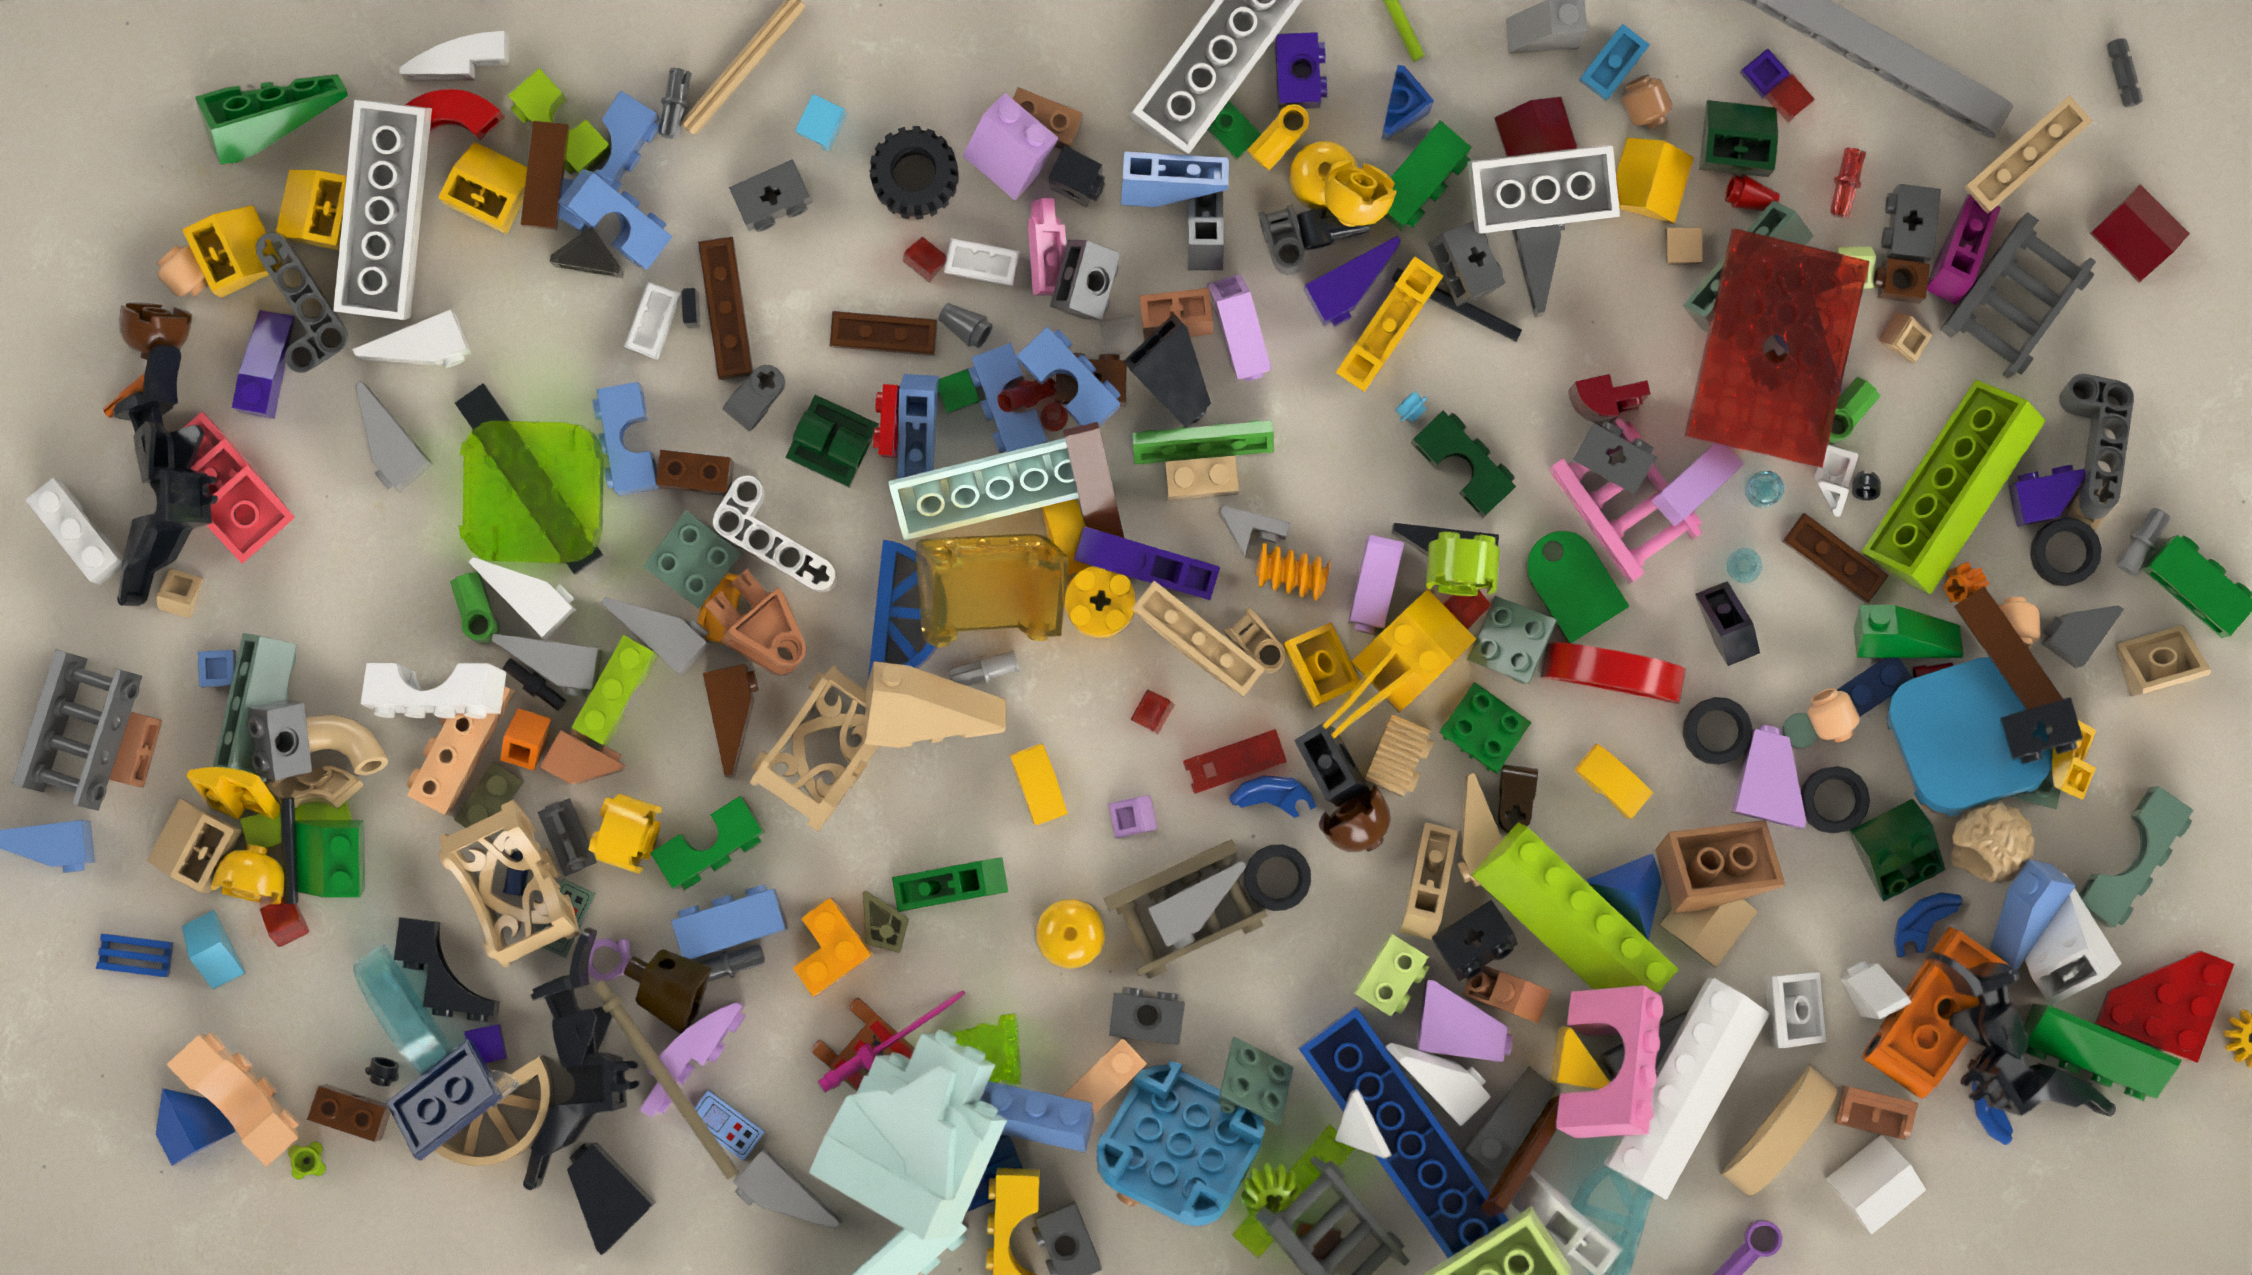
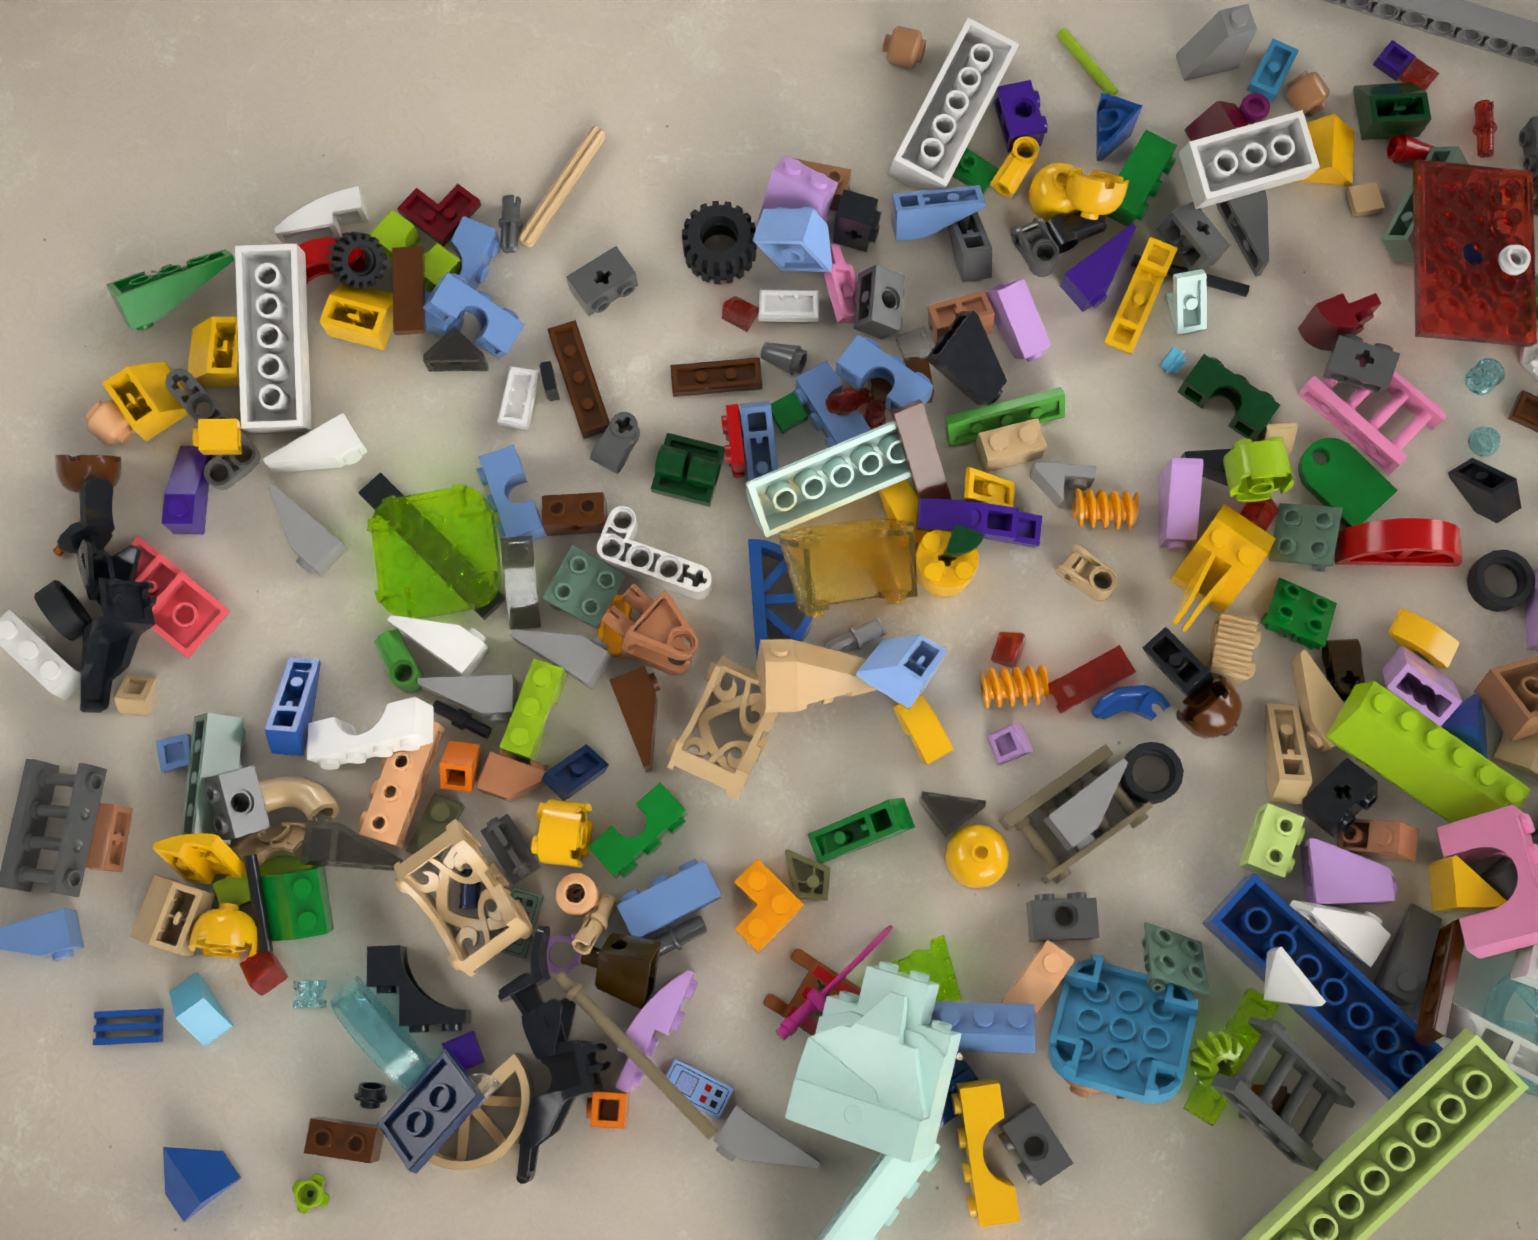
camera: 10 degrees left, 10 degrees down
light nougat brick [166,1032,300,1167] -> none
black slope [567,1142,656,1256] -> none
medium azure panel [796,94,847,152] -> none
tan window [1132,581,1265,697] -> none
yellow slope [1283,622,1360,709] -> none
lavender slope [1651,438,1744,527] -> none
none -> black tyre [34,580,92,641]
none -> yellow brick [193,419,242,455]
none -> blue slope [265,657,321,756]
none -> clear light blue wheel [293,980,327,1009]
none -> clear smoke slope [300,816,403,871]
none -> black tyre [327,231,388,288]
none -> dark red plate [397,183,482,247]
none -> clear smoke slope [500,534,541,630]
none -> dark blue plate [541,744,609,801]
none -> light nougat head [555,873,599,917]
none -> tan pin [571,894,618,955]
none -> orange brick [586,1090,630,1129]
none -> light blue slope [753,207,833,272]
none -> light blue slope [855,634,947,709]
none -> clear smoke slope [919,791,986,838]
none -> dark green tile [944,524,985,557]
none -> yellow slope [964,467,1015,507]
none -> light orange piece [980,665,1049,709]
none -> light aqua slope [1166,269,1207,334]
none -> magenta tile [1239,93,1270,124]
none -> tan slope [1258,422,1297,454]
none -> lavender brick [1382,645,1462,727]
none -> white plate [1498,245,1531,275]

